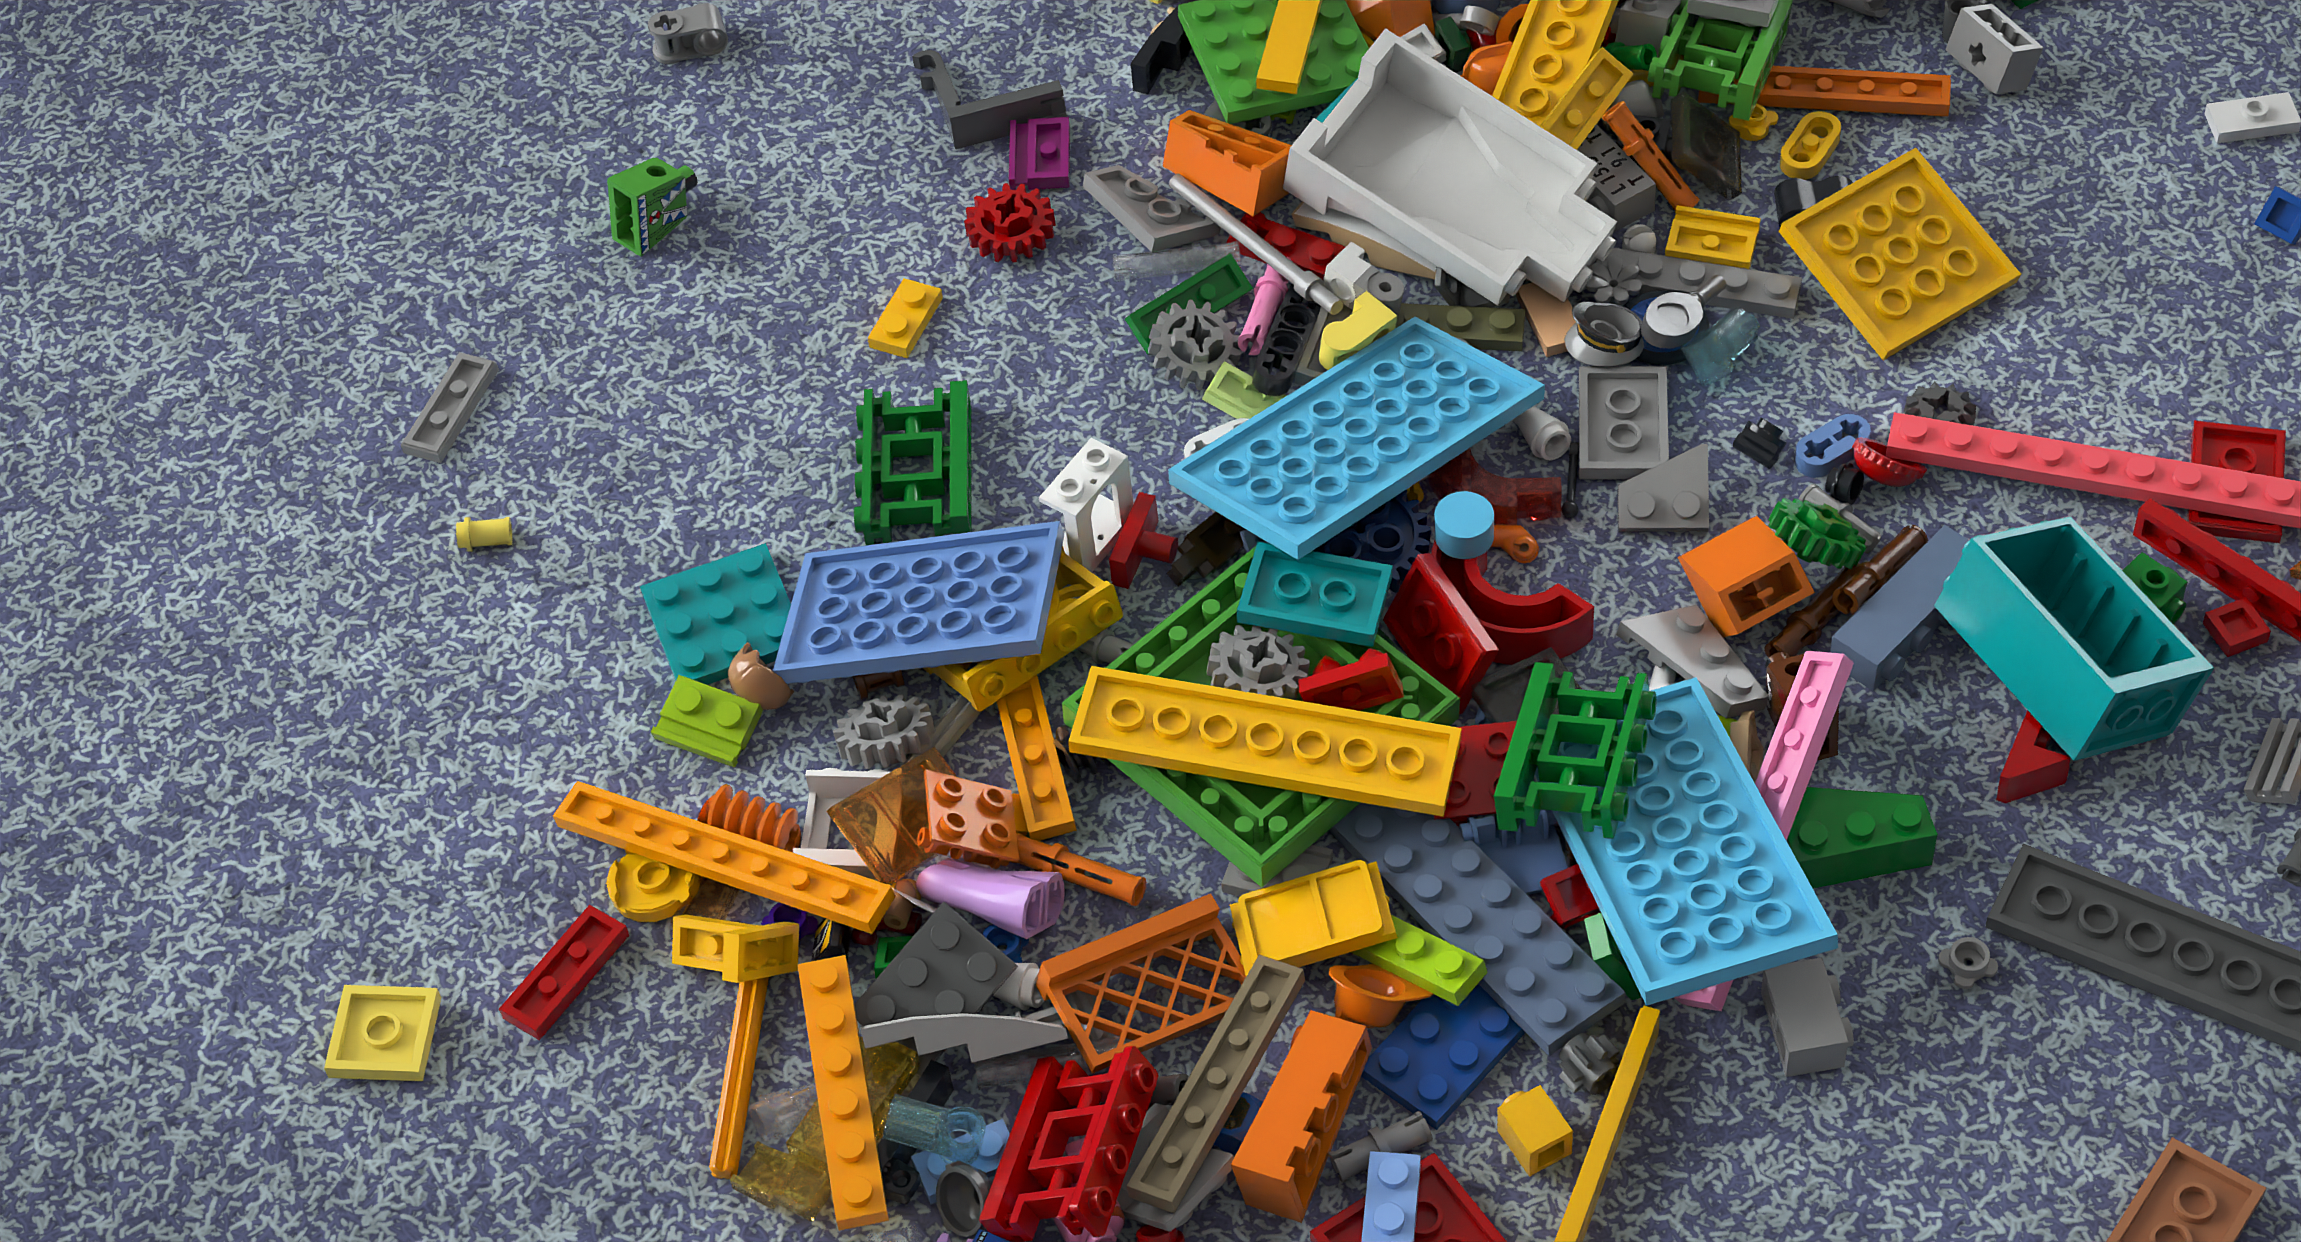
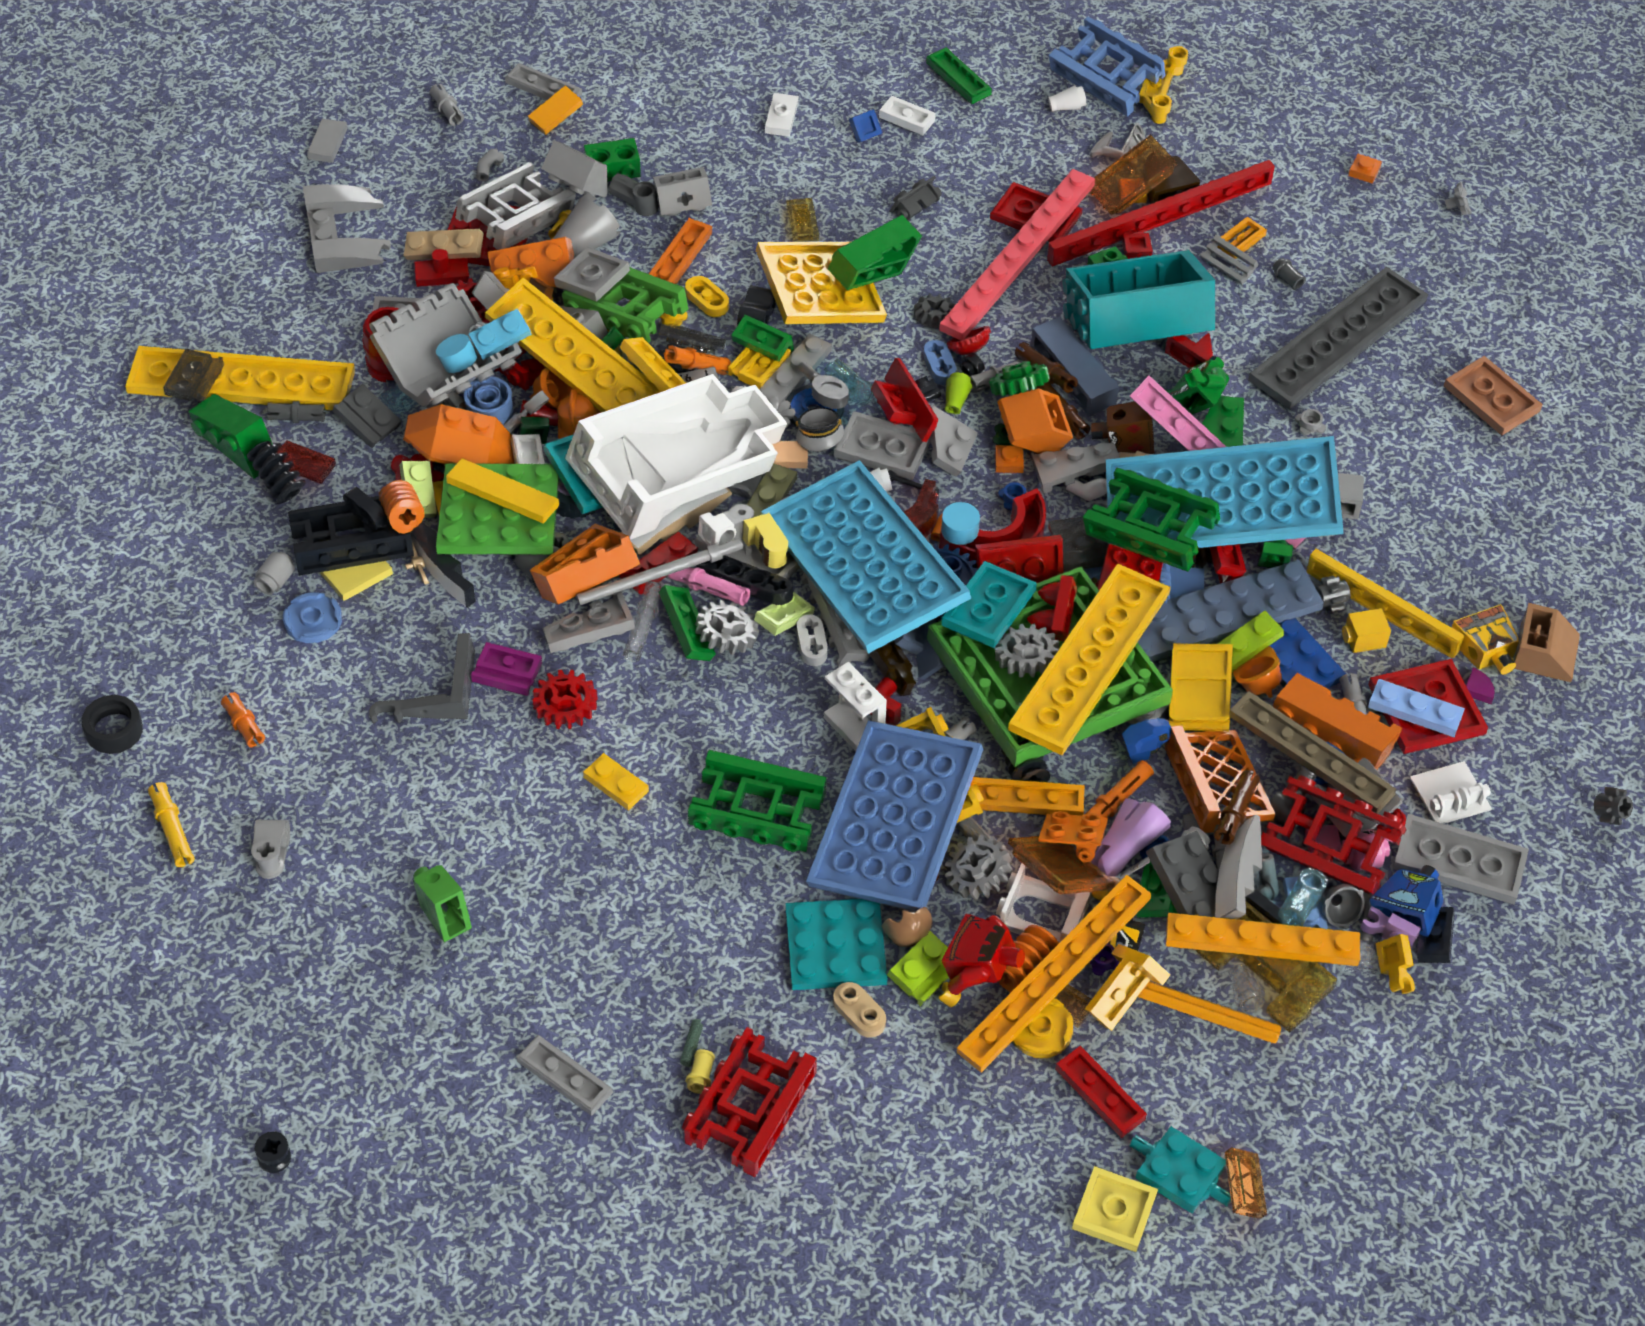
camera: 80 degrees left, 0 degrees up
none -> black wheel [254,1132,292,1173]
none -> sand green piece [680,1019,703,1067]
none -> red fence [682,1027,817,1177]
none -> green panel [731,315,794,362]
none -> clear yellow plate [786,198,819,242]
none -> green wedge [828,215,922,290]
none -> tan plate [833,982,886,1038]
none -> red bracket [871,358,938,442]
none -> dark grey hinge [889,176,942,220]
none -> red torso [938,914,1025,1008]
none -> lime cone [945,372,972,415]
none -> orange plate [995,445,1024,473]
none -> blue plate [998,482,1026,510]
none -> blue rock [1122,718,1171,764]
none -> teal plate [1129,1126,1234,1214]
none -> green torso [1166,356,1229,415]
none -> reddish brown pin [1214,770,1260,845]
none -> clear orange tile [1225,1147,1267,1219]
none -> light grey arm [1257,853,1279,900]

